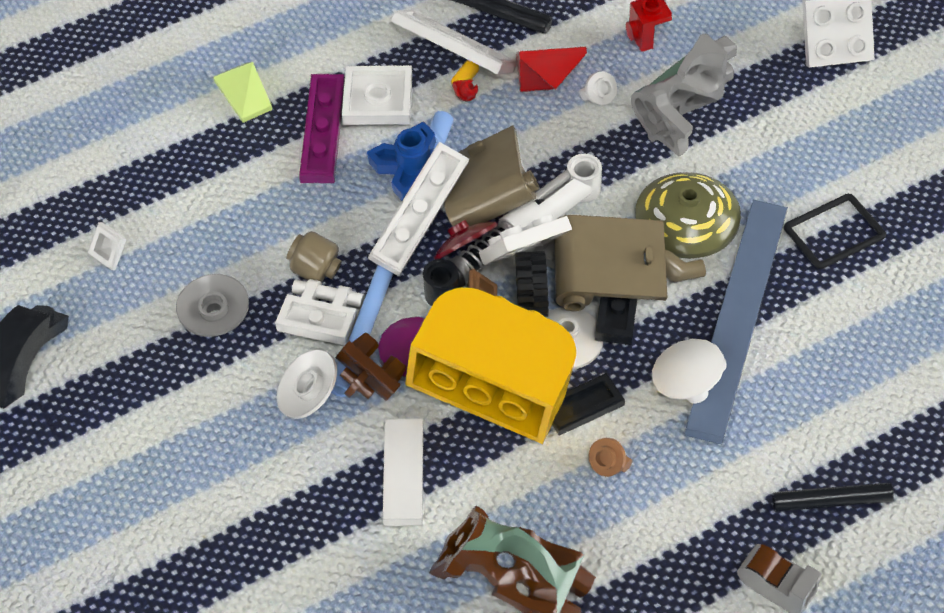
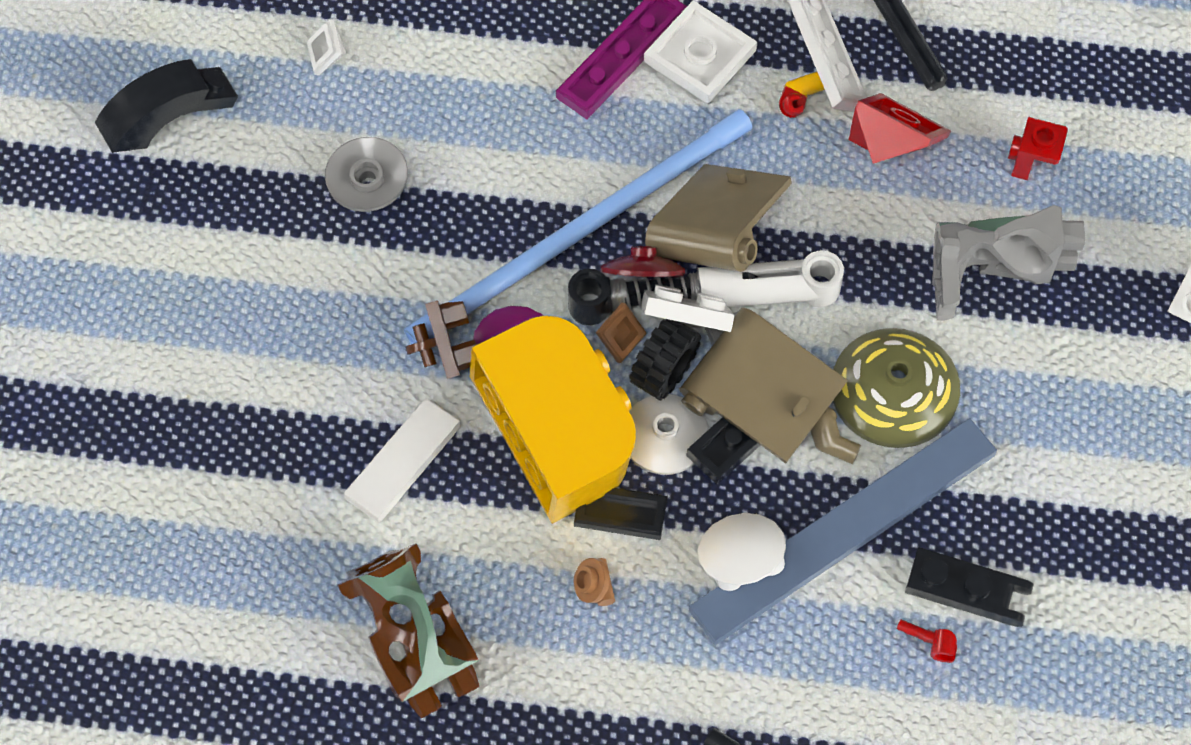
camera: 35 degrees right, 10 degrees up
white plate [275,279,365,346] -> none
white dish [277,350,337,419] -> none
dark tan head [286,231,342,282] -> none
blue plant [367,122,436,201] -> none
white tile [368,142,469,276] -> none
white plate [579,71,617,105] -> none
black piece [784,194,886,269] -> none
none -> red hand [897,619,957,663]
none -> black hinge [905,547,1034,627]

